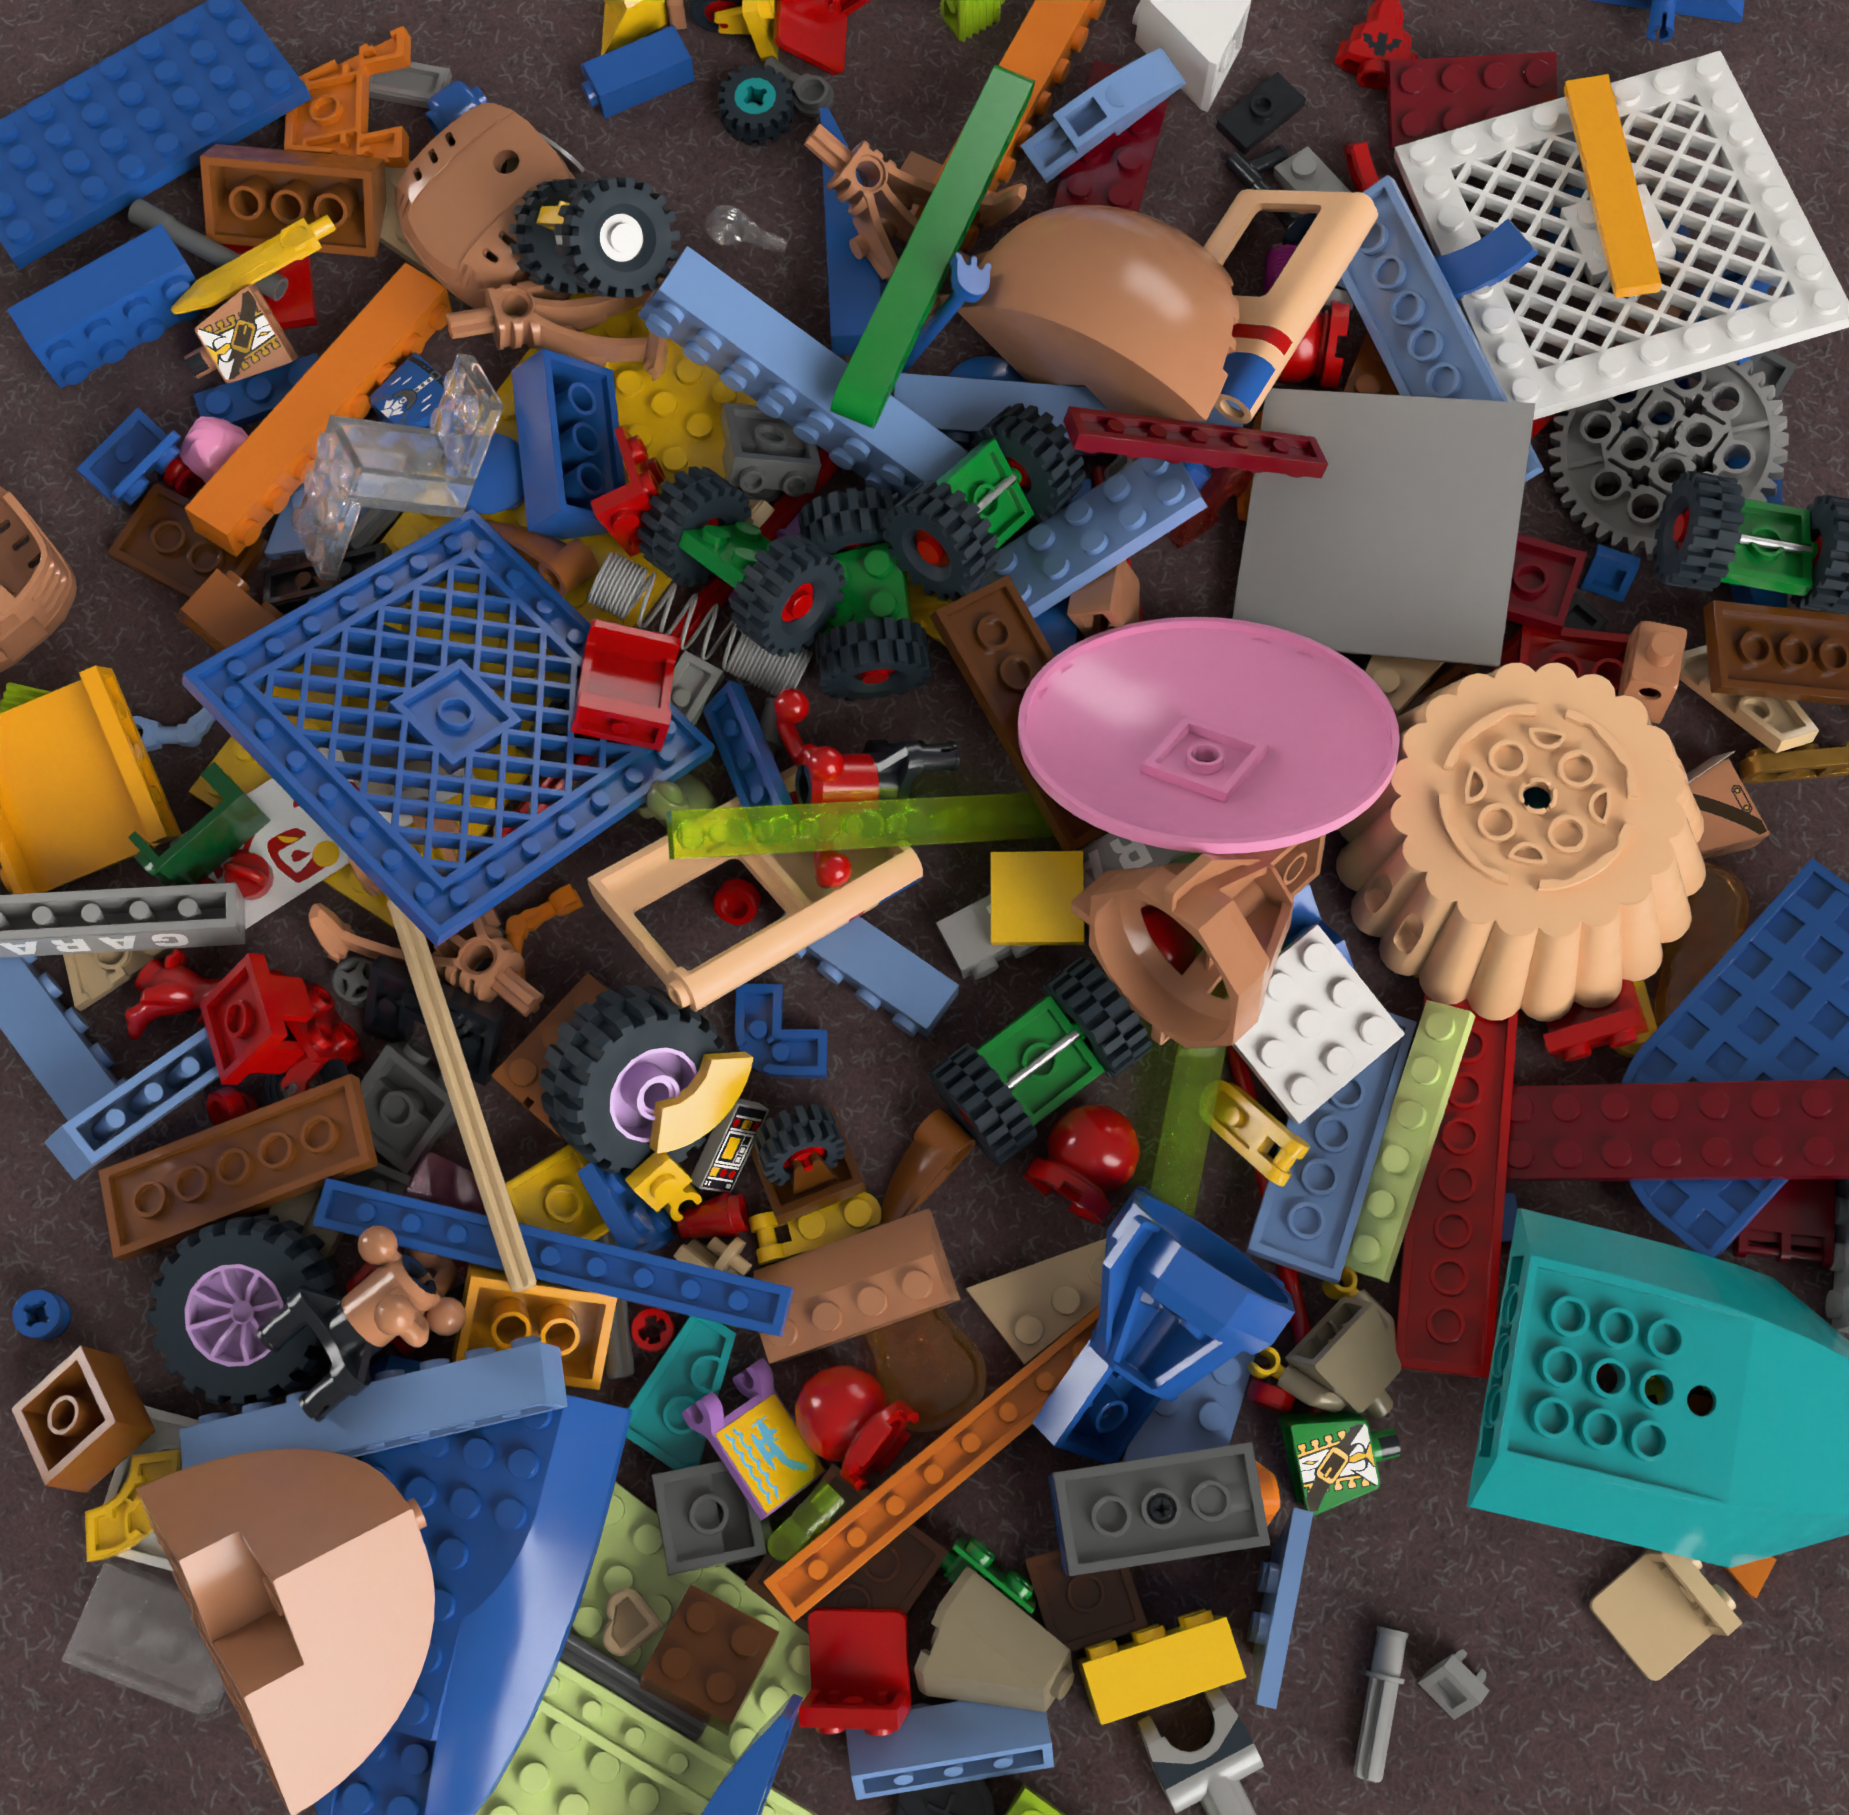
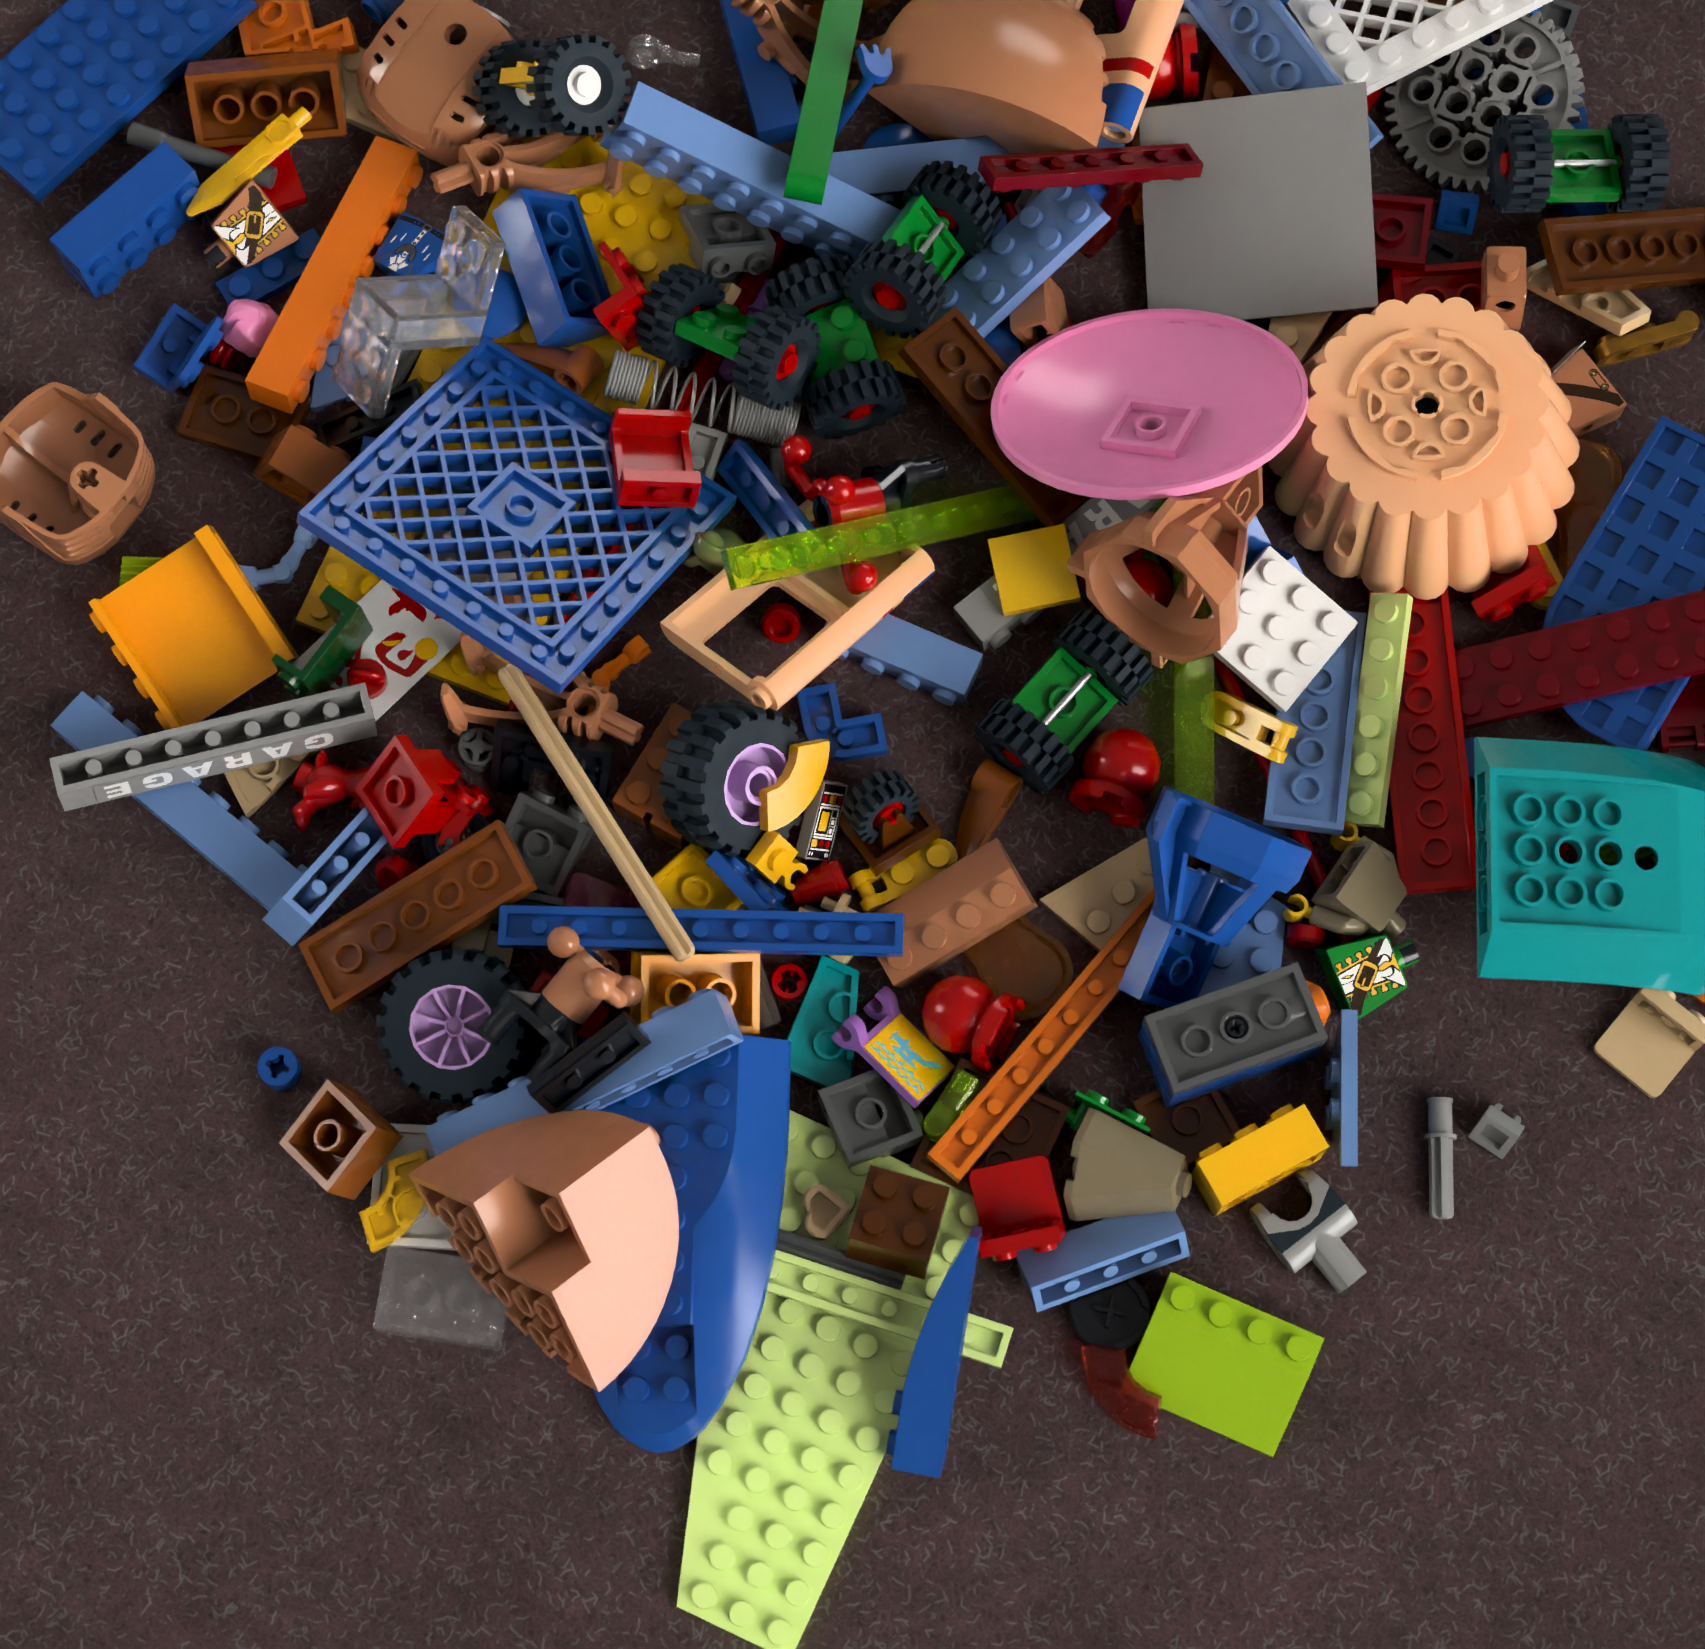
camera: 10 degrees left, 0 degrees up
none -> black tile [526,1011,651,1114]

